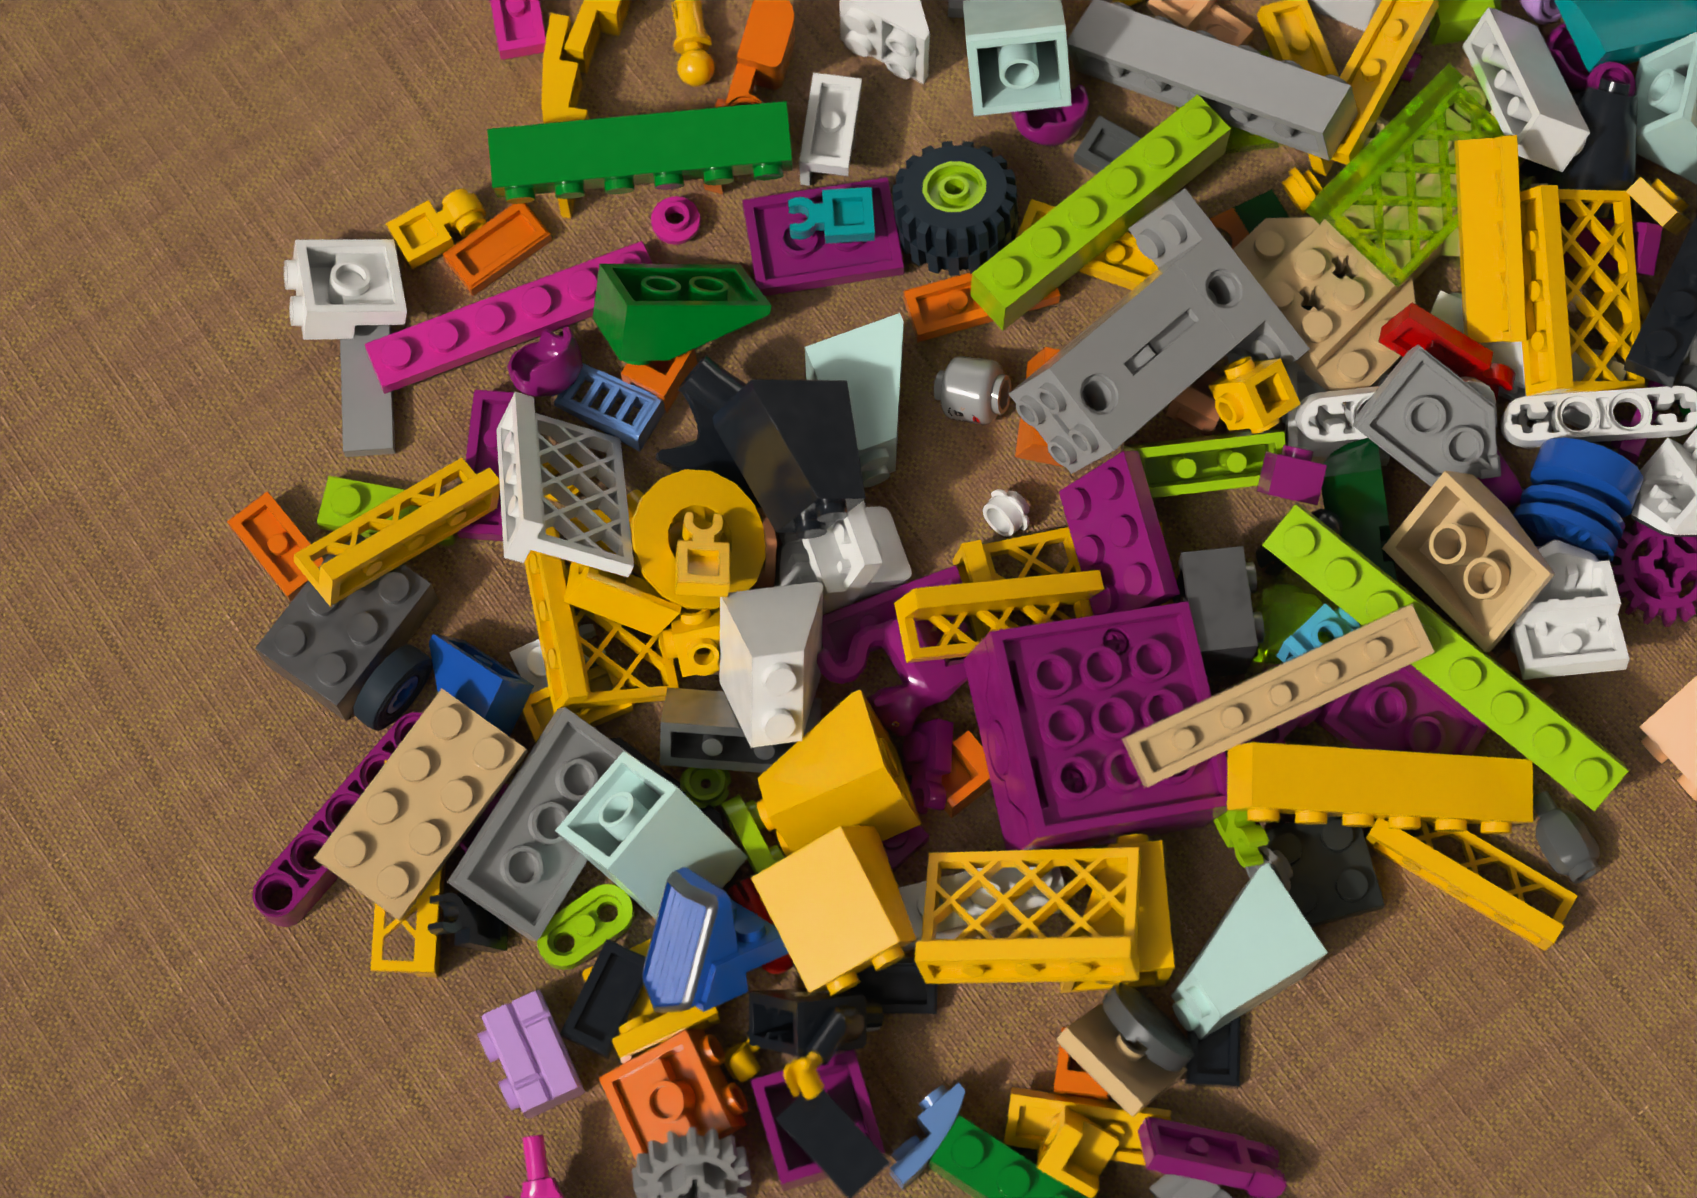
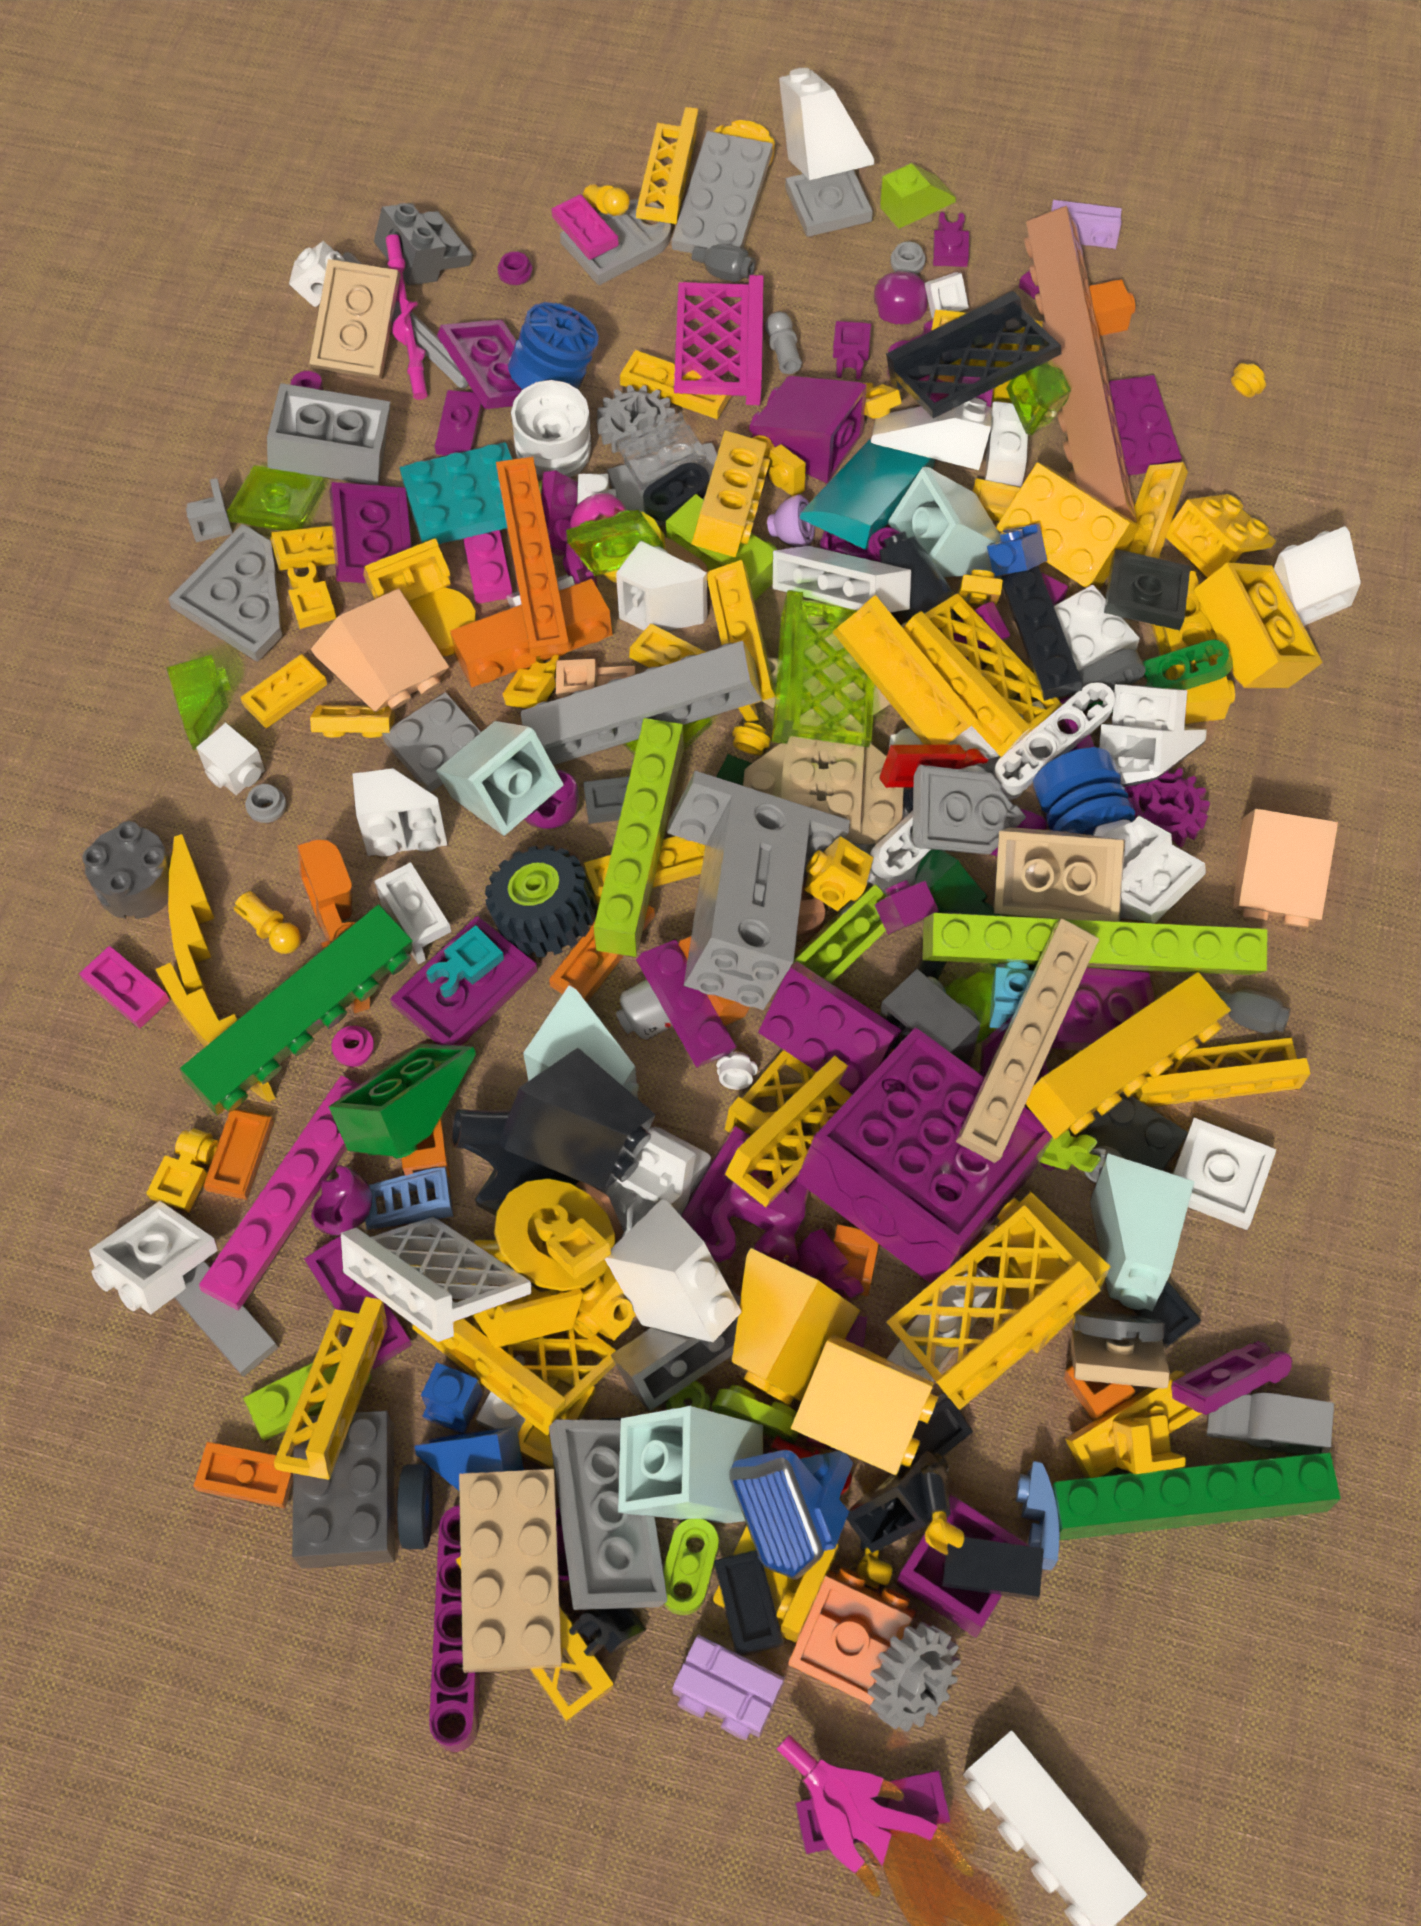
camera: 40 degrees left, 10 degrees down
none -> blue brick [421,1362,483,1434]
none -> magenta plate [636,940,736,1068]
none -> white plate [1173,1118,1277,1230]

